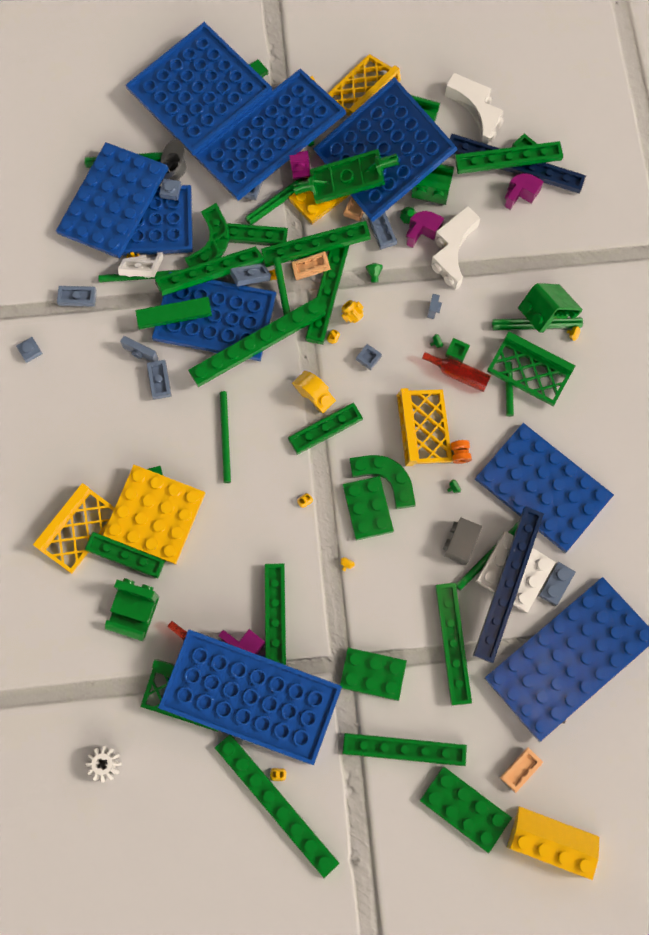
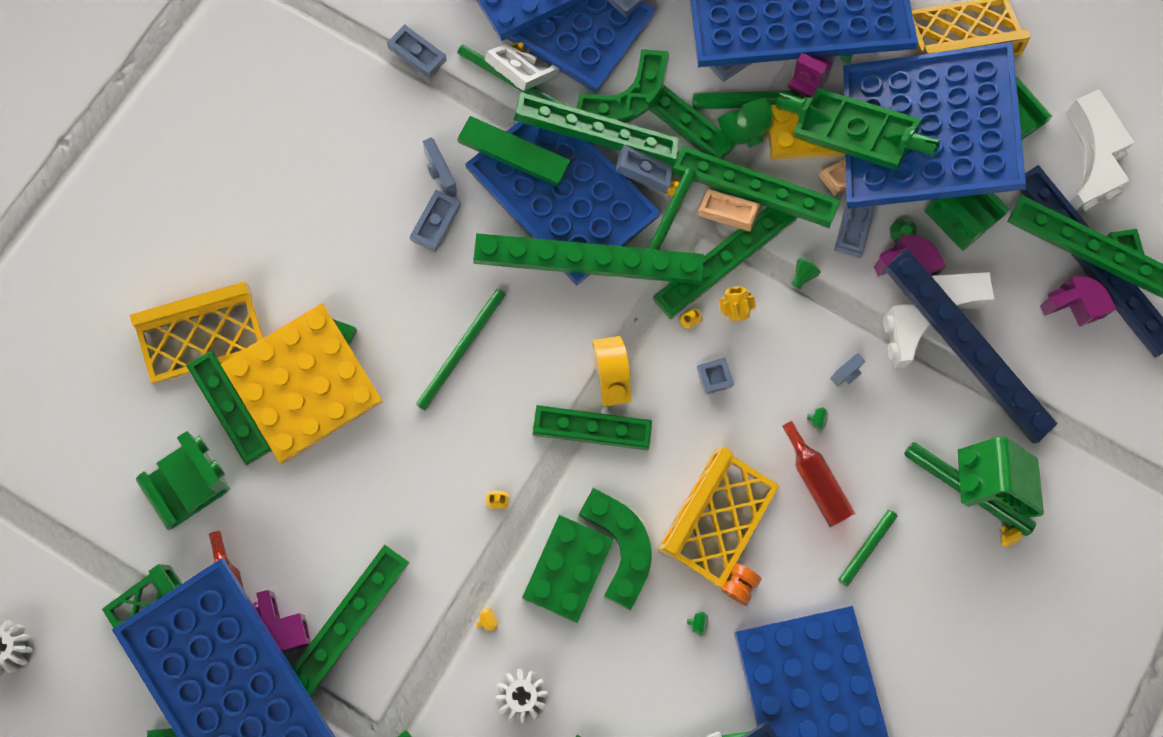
camera: 30 degrees right, 0 degrees up
sand blue plate [16,337,43,363] -> none
dark grey brick [443,517,482,565] -> none
green plate [445,338,470,363] -> none
green fence [487,332,576,407] -> none
none -> white gear [495,669,548,724]
none -> green cylinder [717,97,774,148]
none -> dark blue plate [883,248,1057,443]

